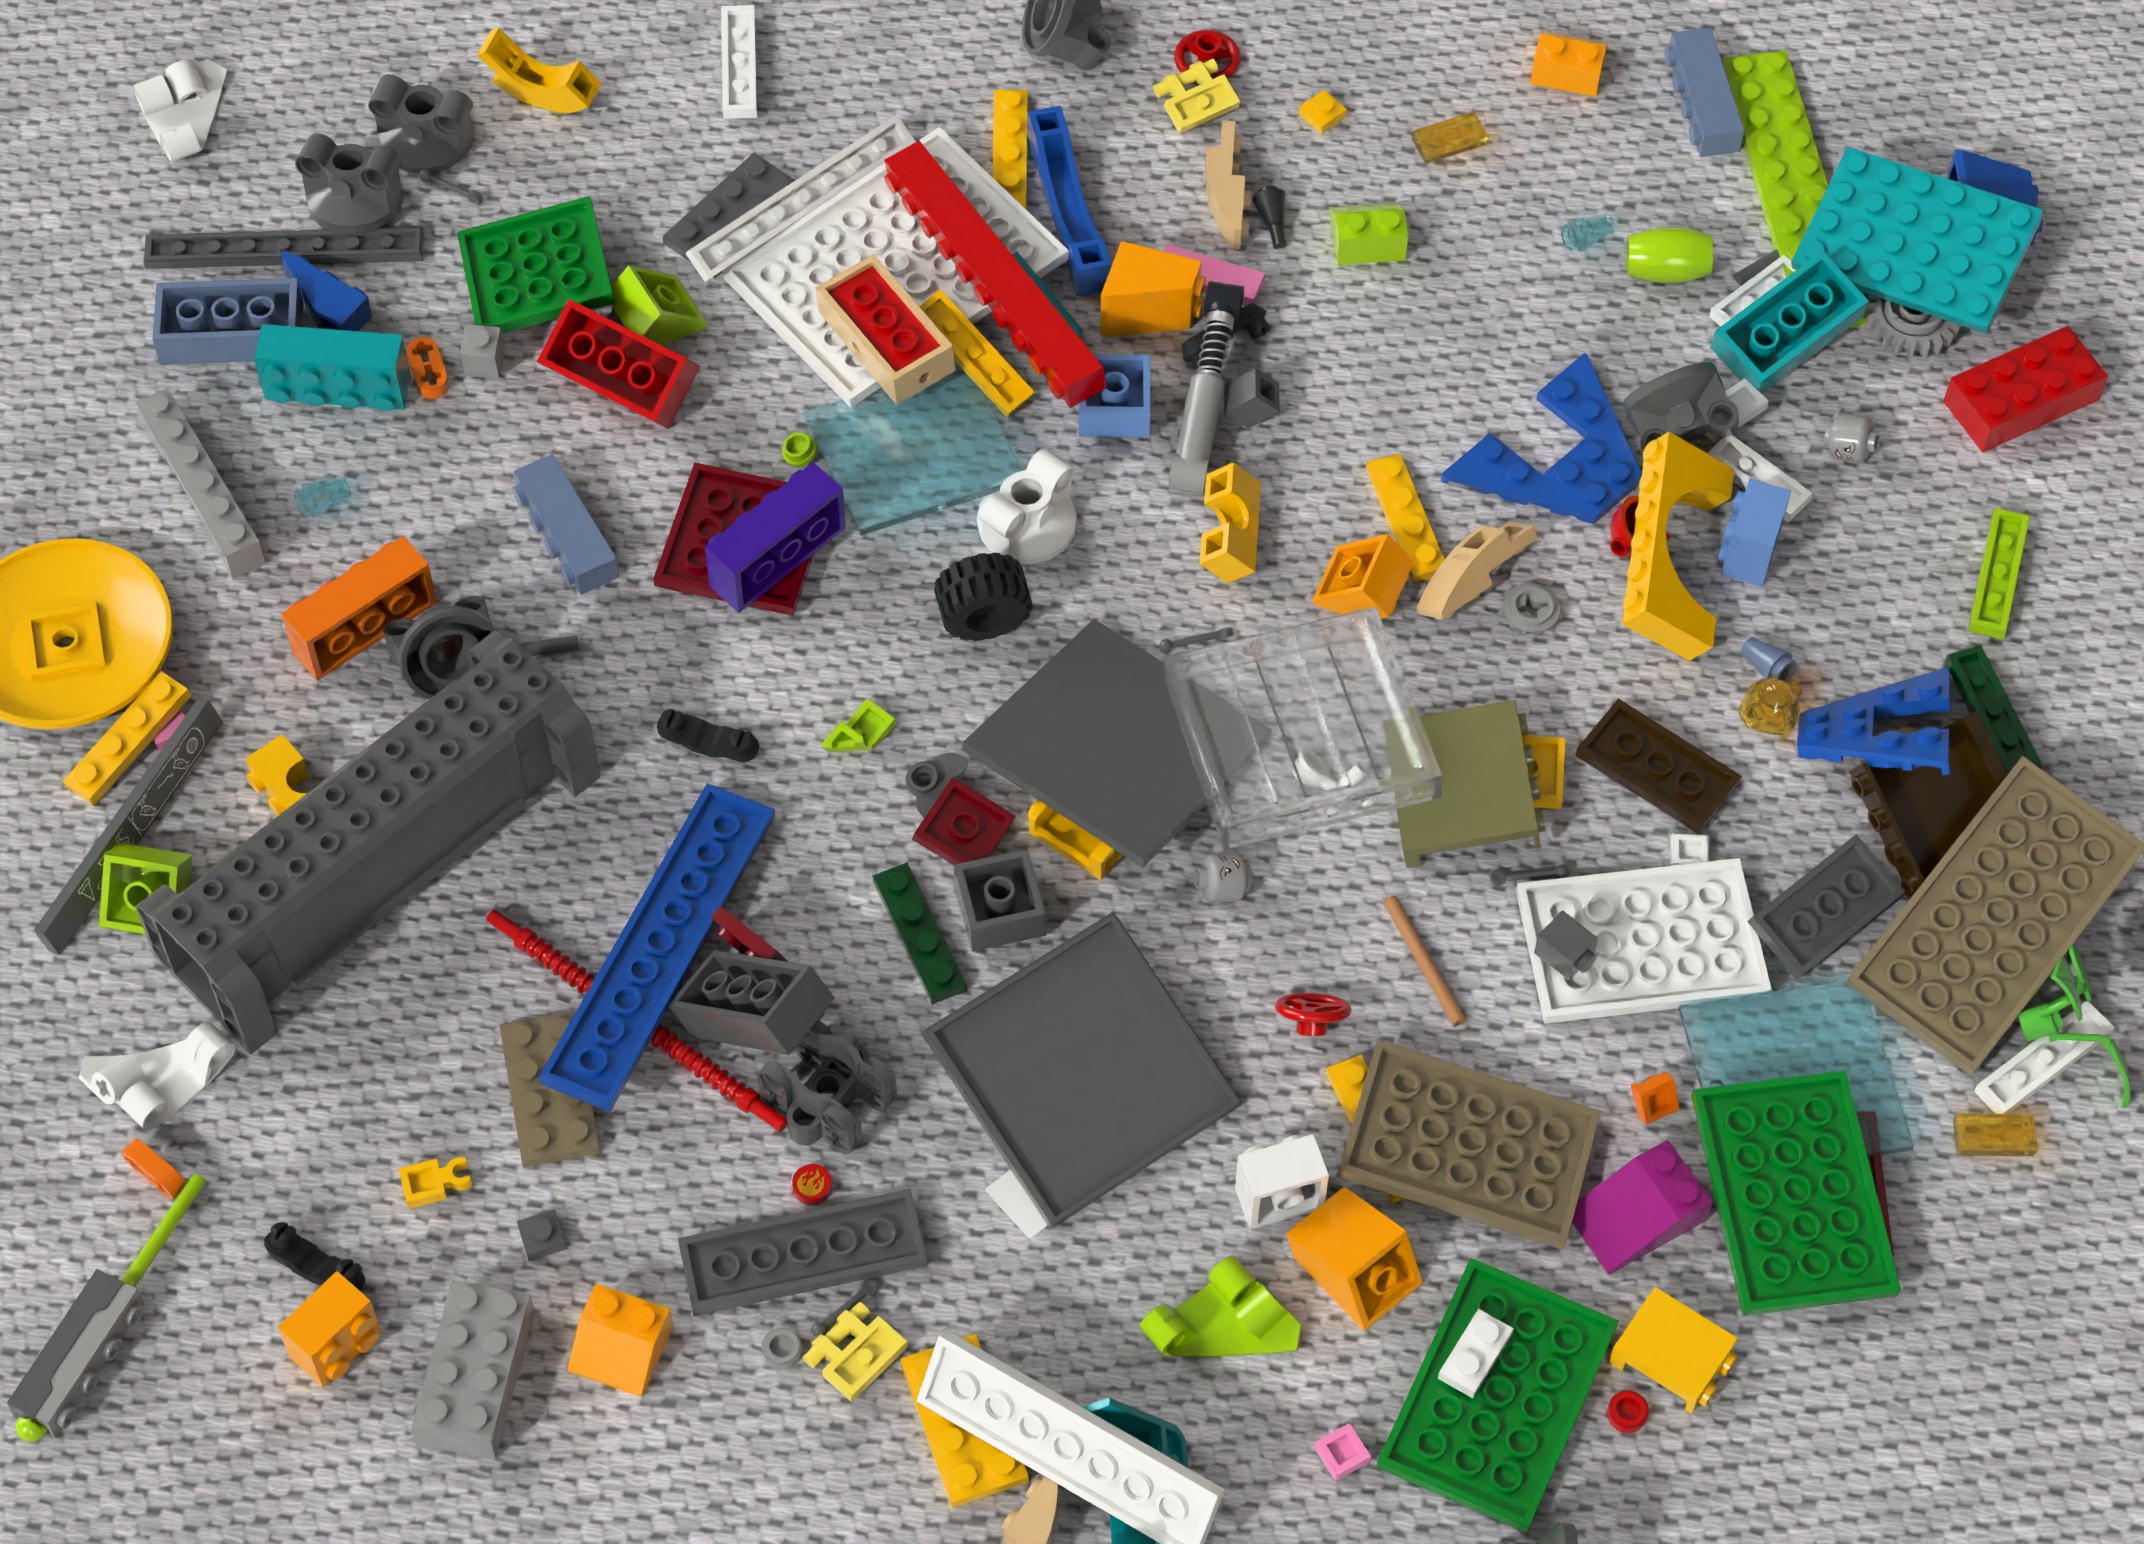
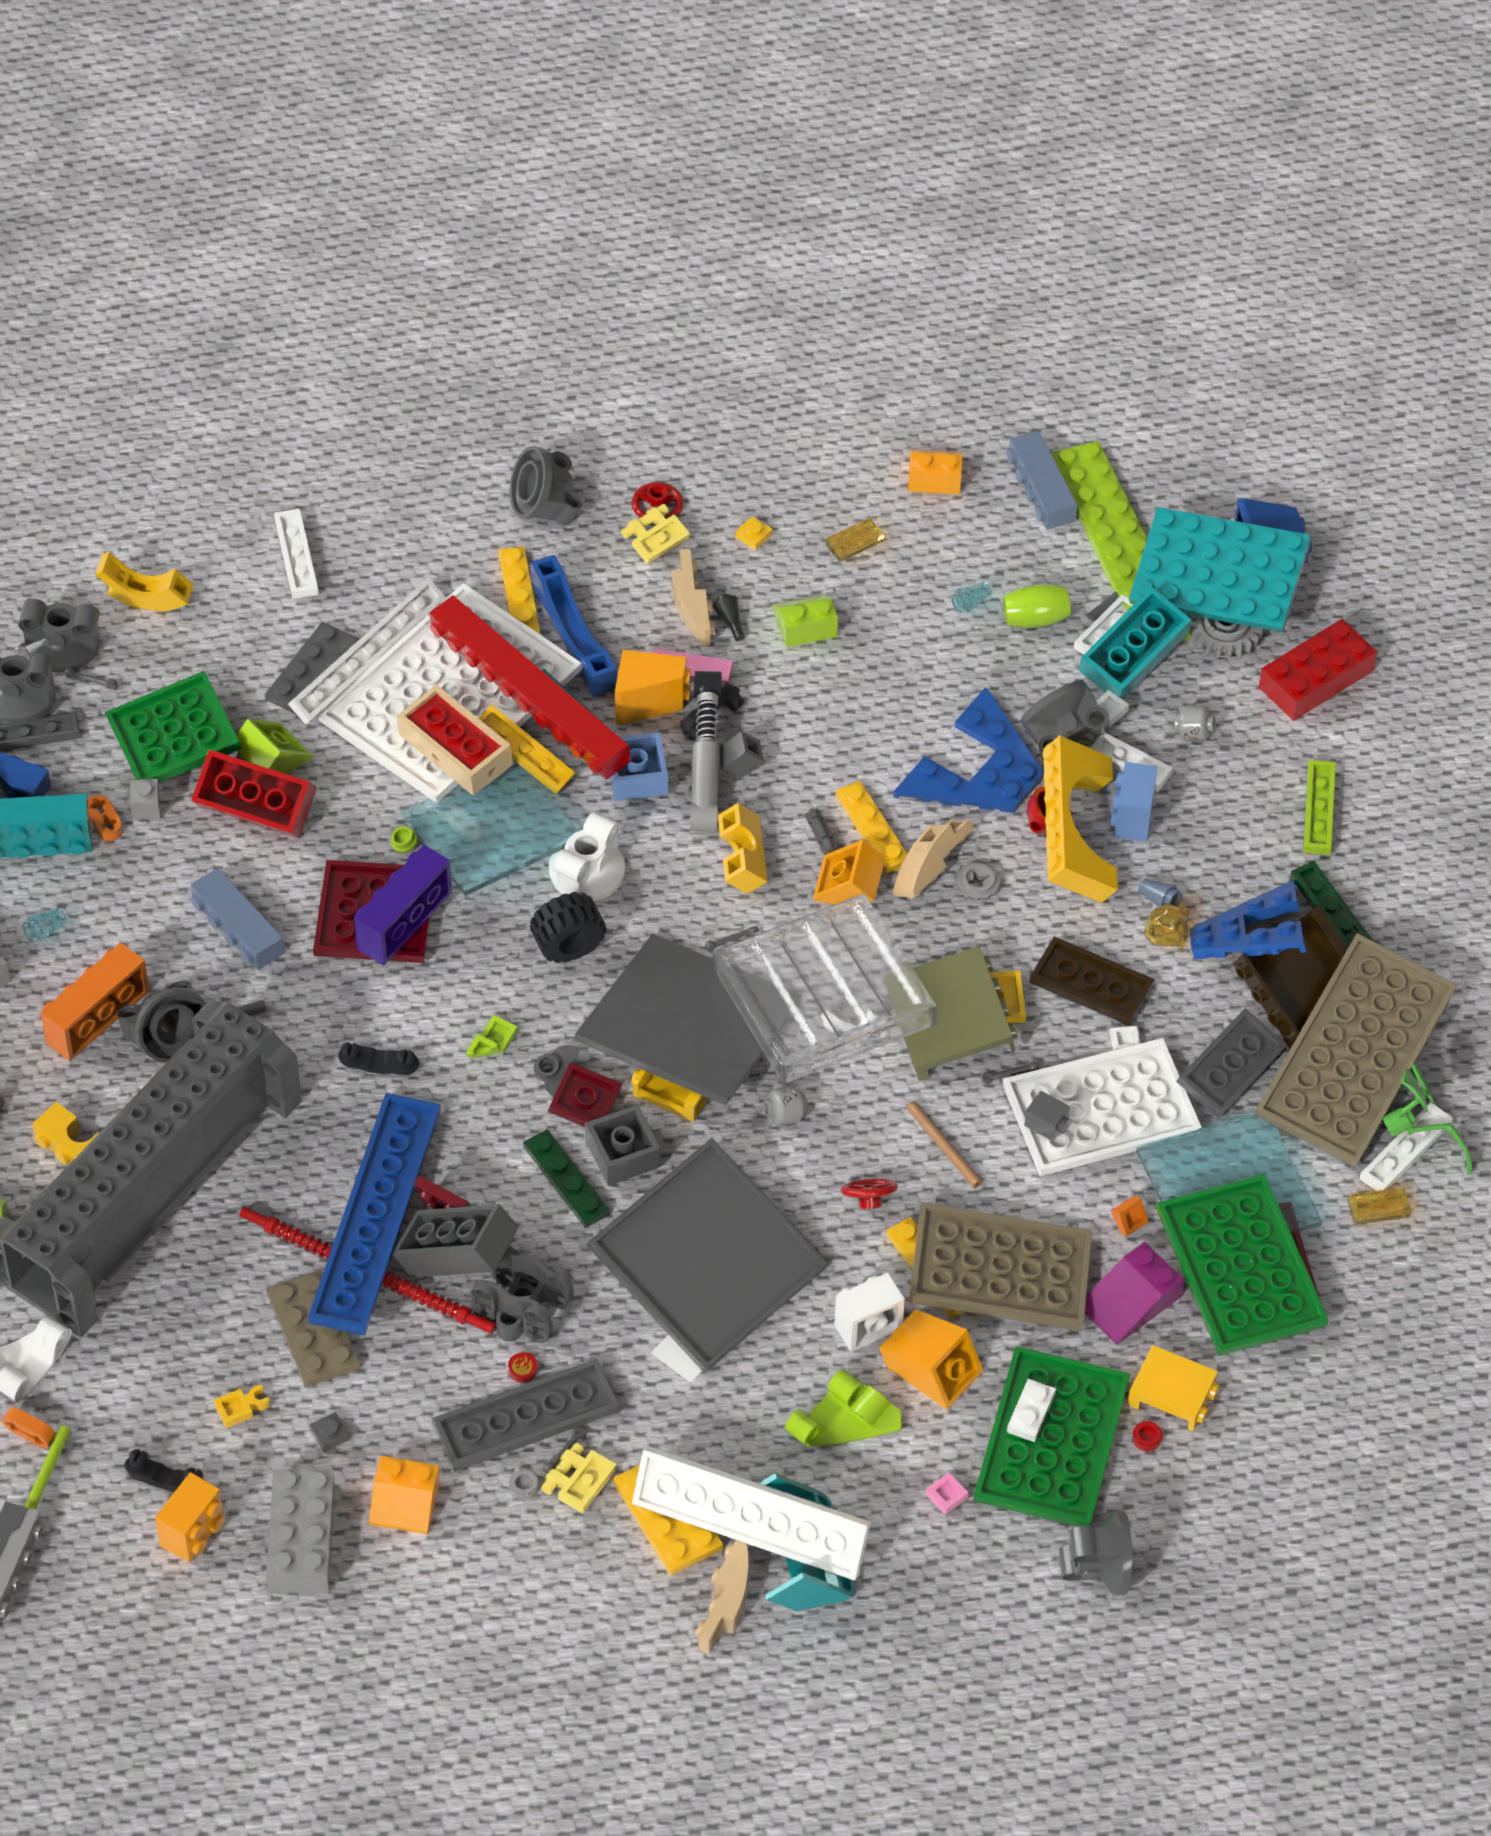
camera: 10 degrees left, 5 degrees down
none -> dark grey axle [805,808,838,855]

